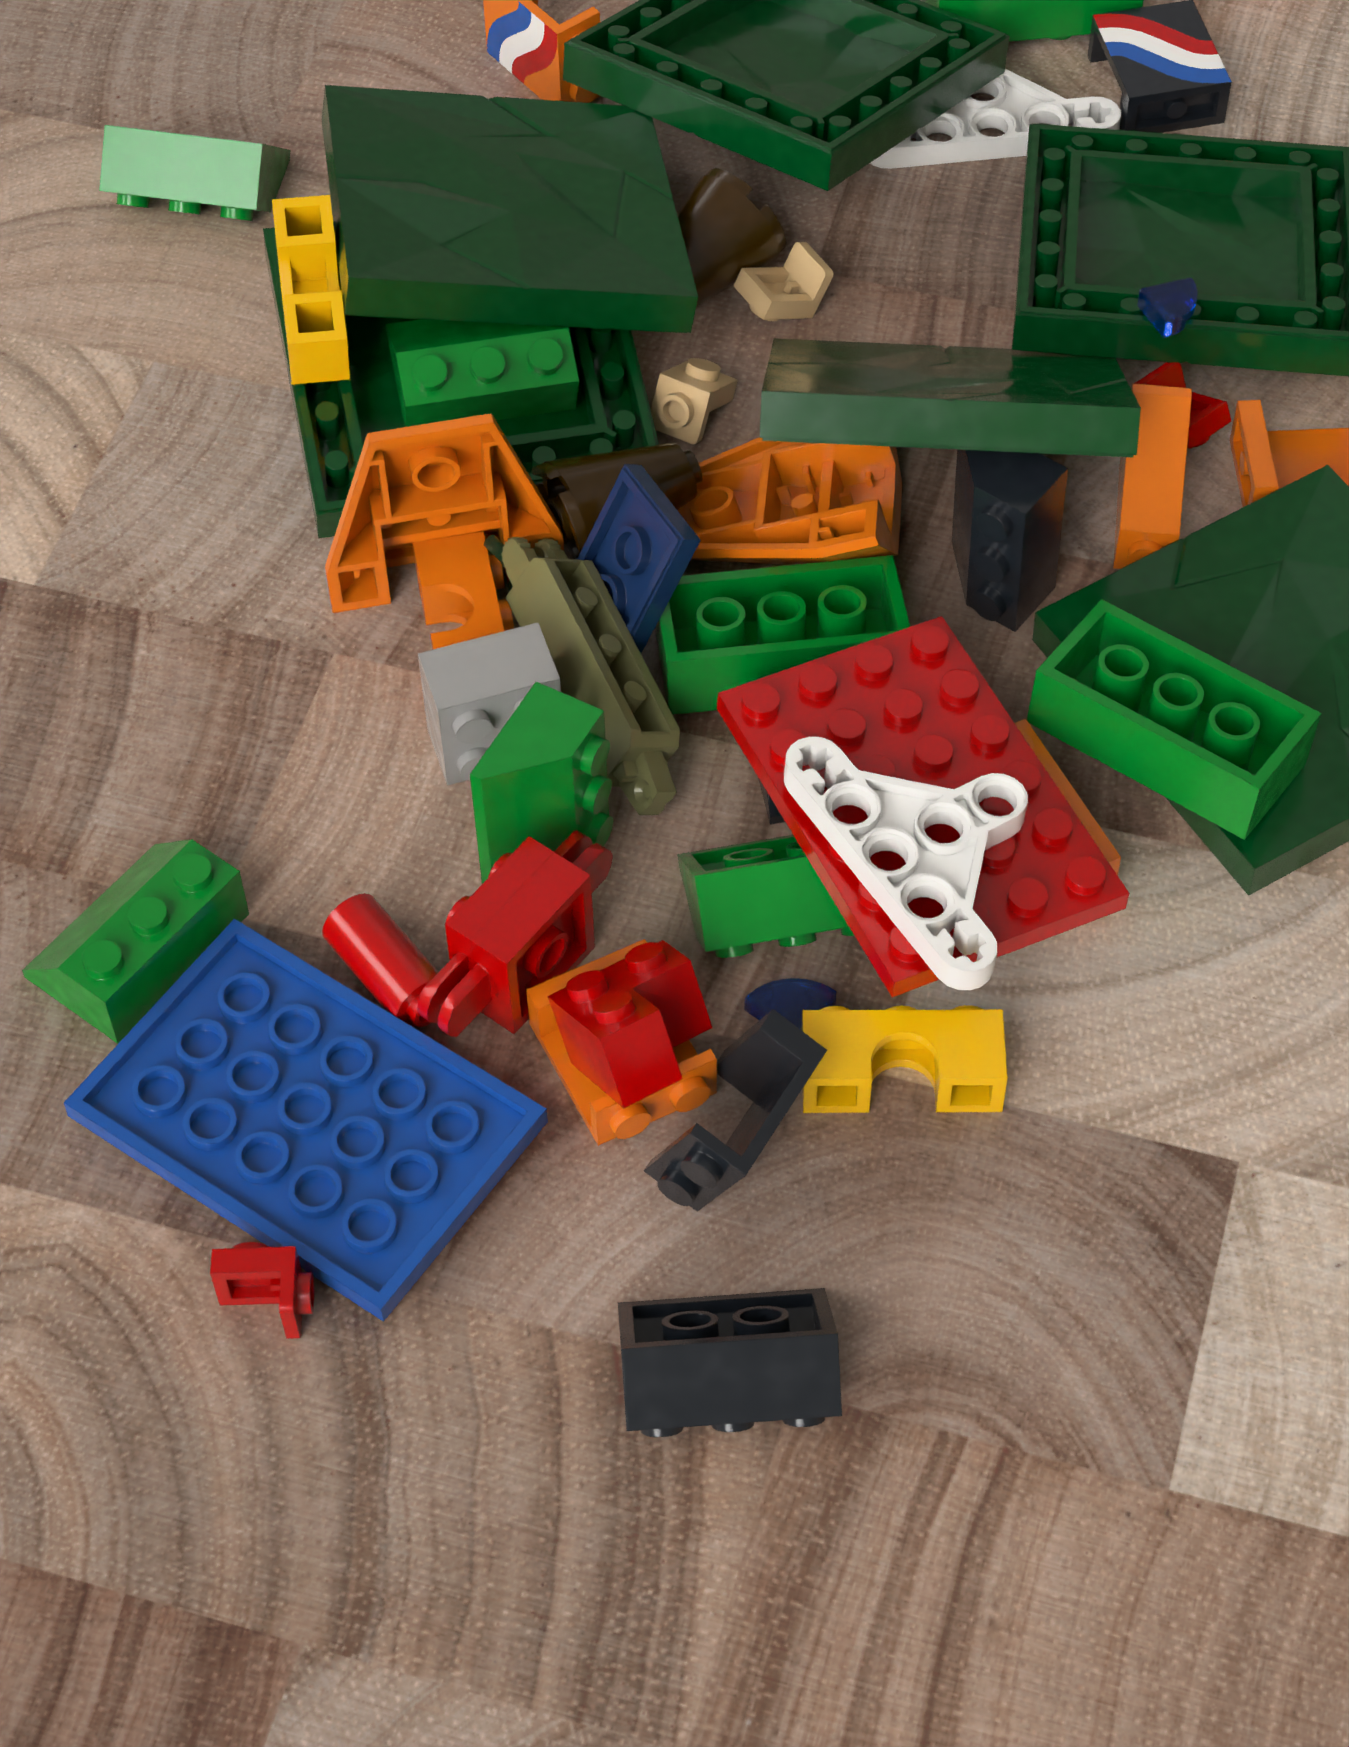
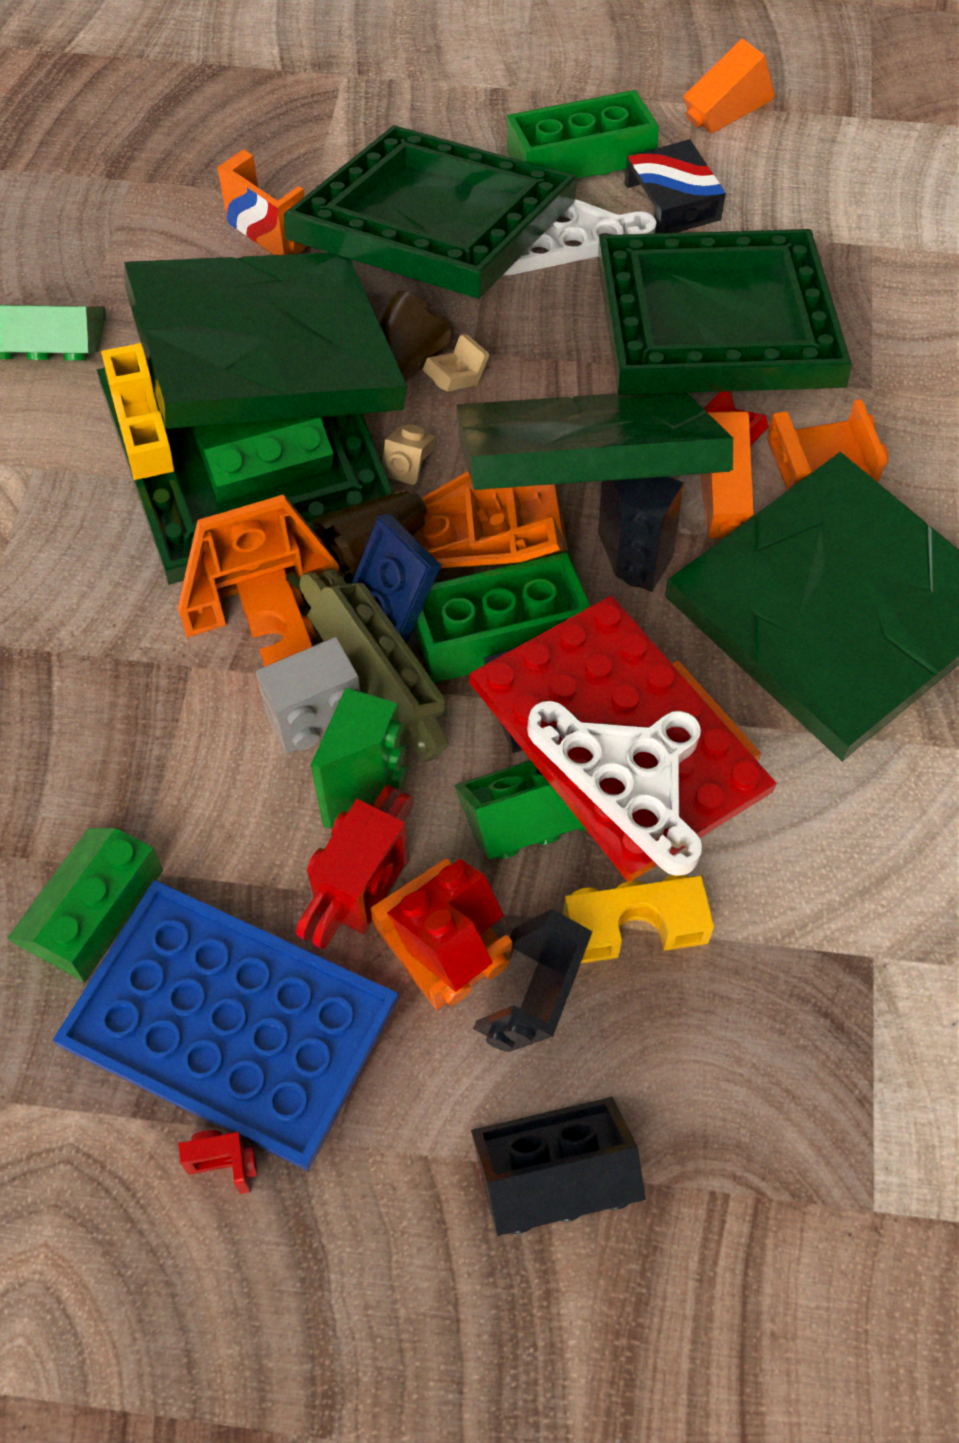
camera: 10 degrees left, 5 degrees up
red brick [322,893,438,1027] -> none
clear blue tile [744,978,837,1030] -> none
green brick [1026,599,1322,840] -> none
clear blue tile [1137,277,1198,338] -> none

